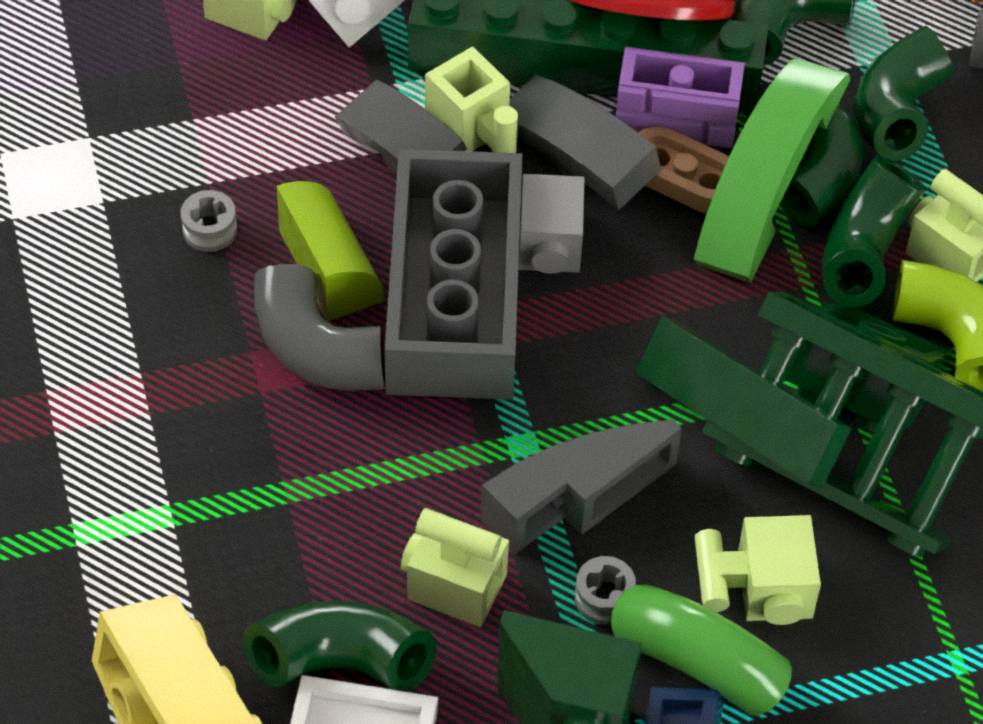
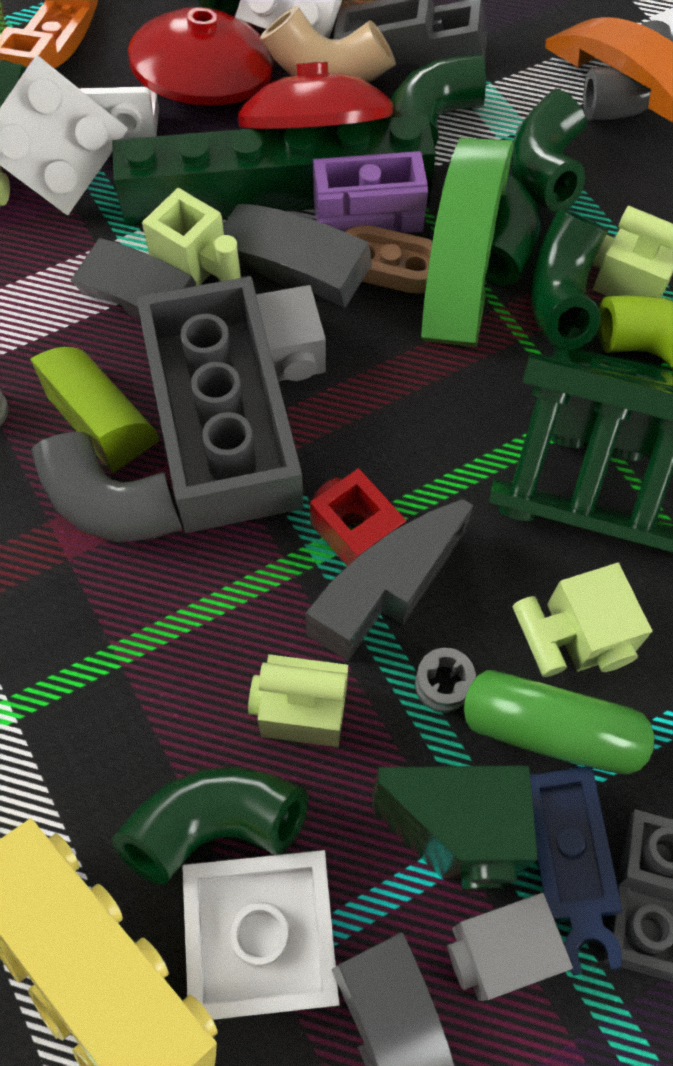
camera: 15 degrees left, 10 degrees up
dark green tile [635,316,852,488] -> none
none -> red brick [310,468,406,567]

